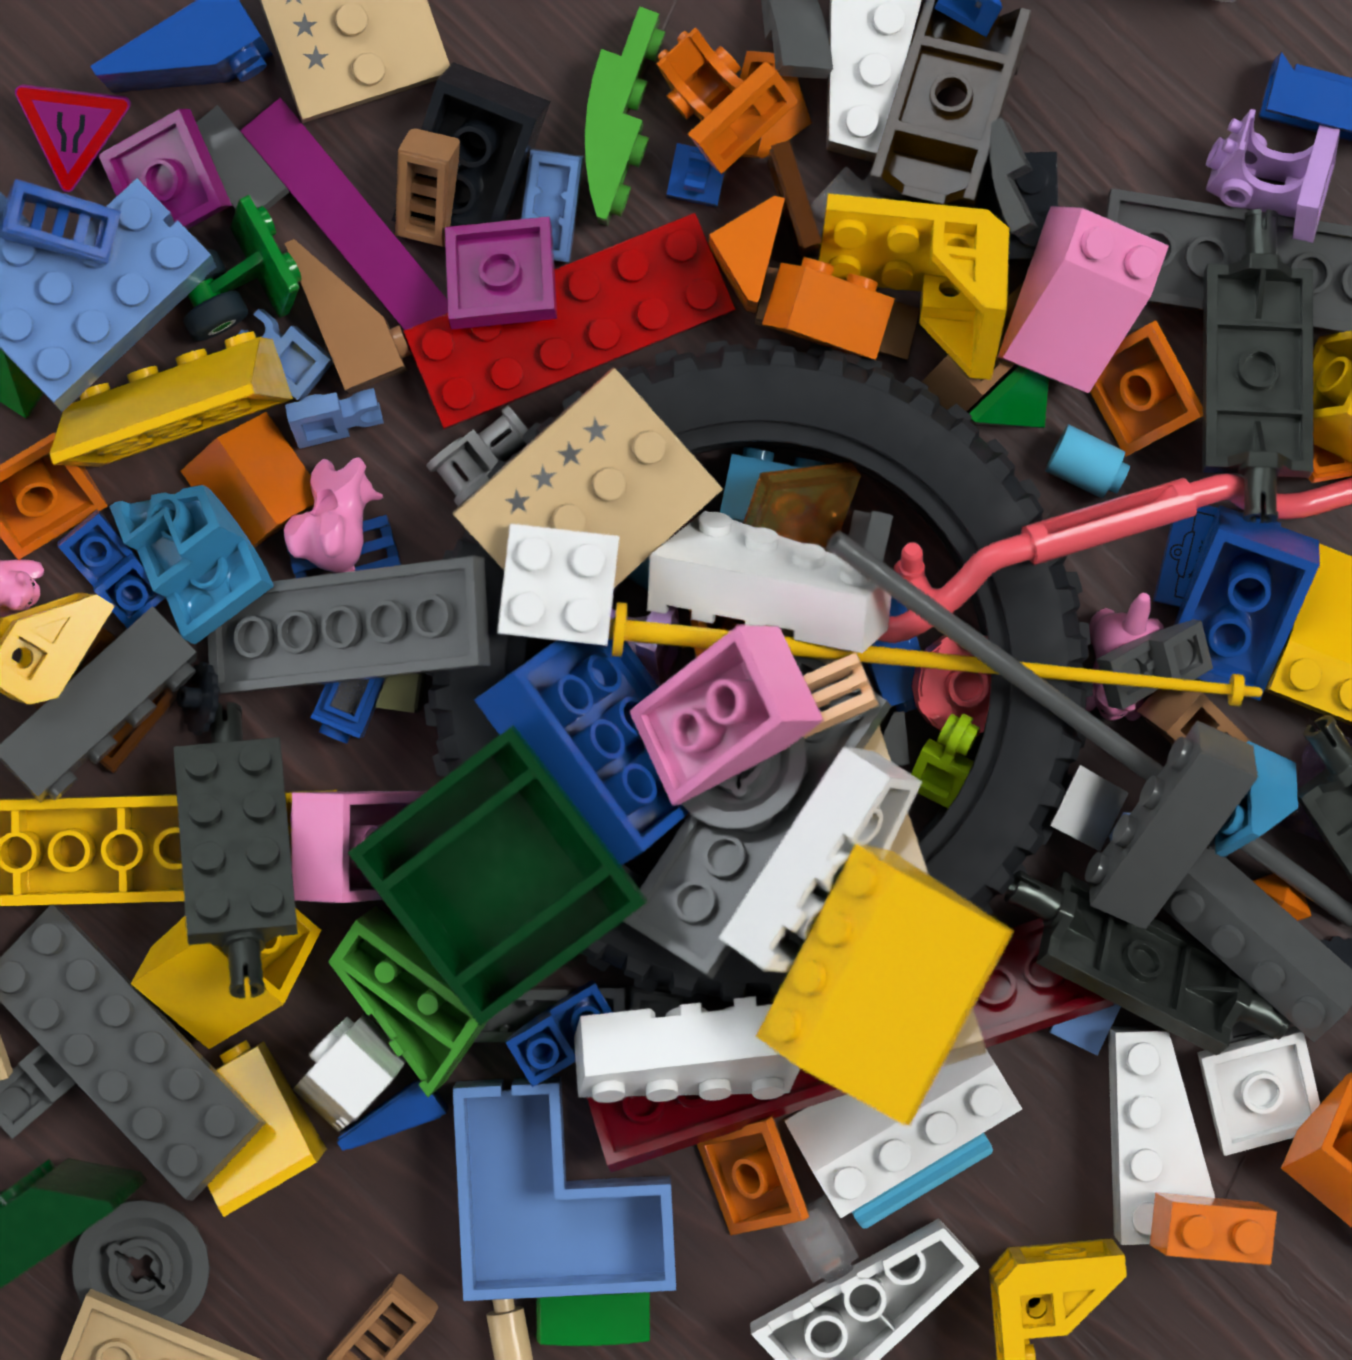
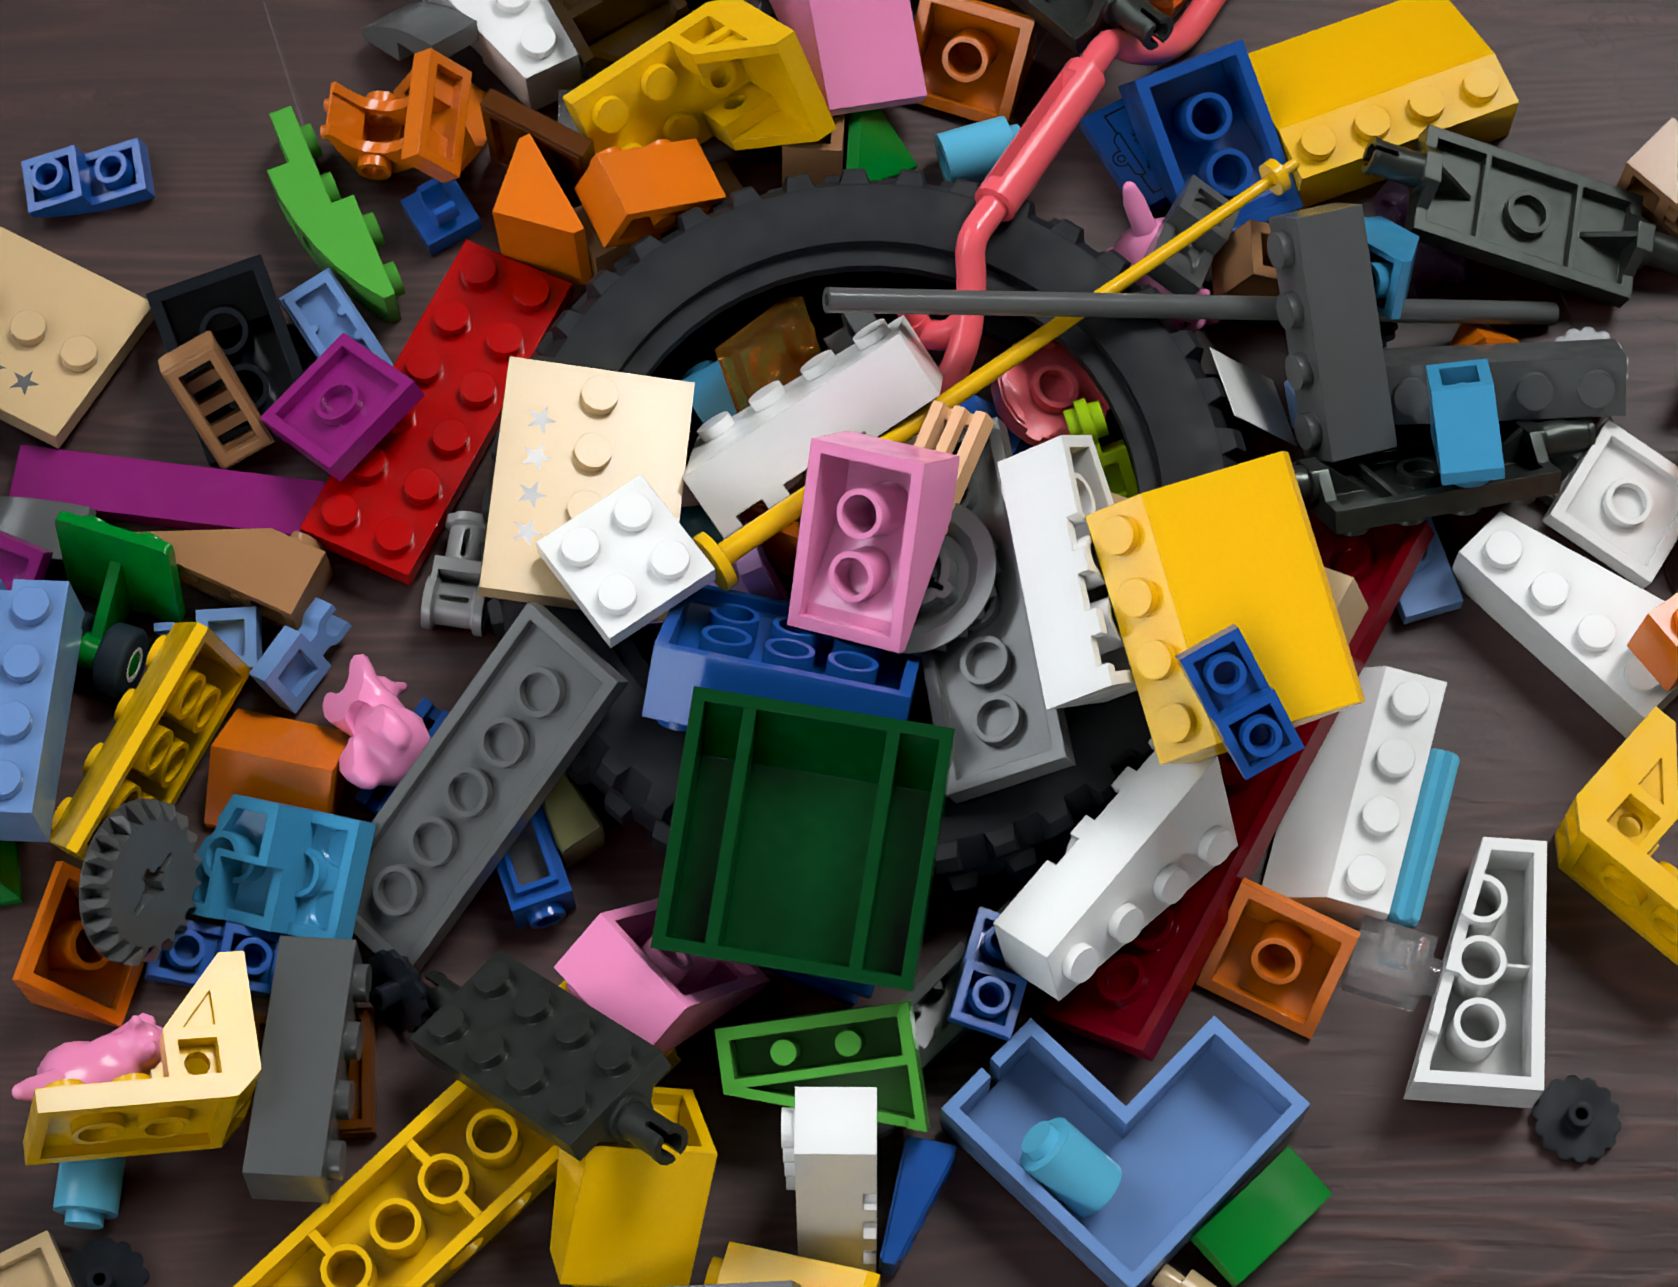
camera: 45 degrees left, 20 degrees down
none -> dark grey gear [79,798,203,966]
none -> medium azure brick [1020,1117,1122,1217]
none -> blue slope [1175,624,1305,780]
none -> dark azure slope [1425,358,1505,488]

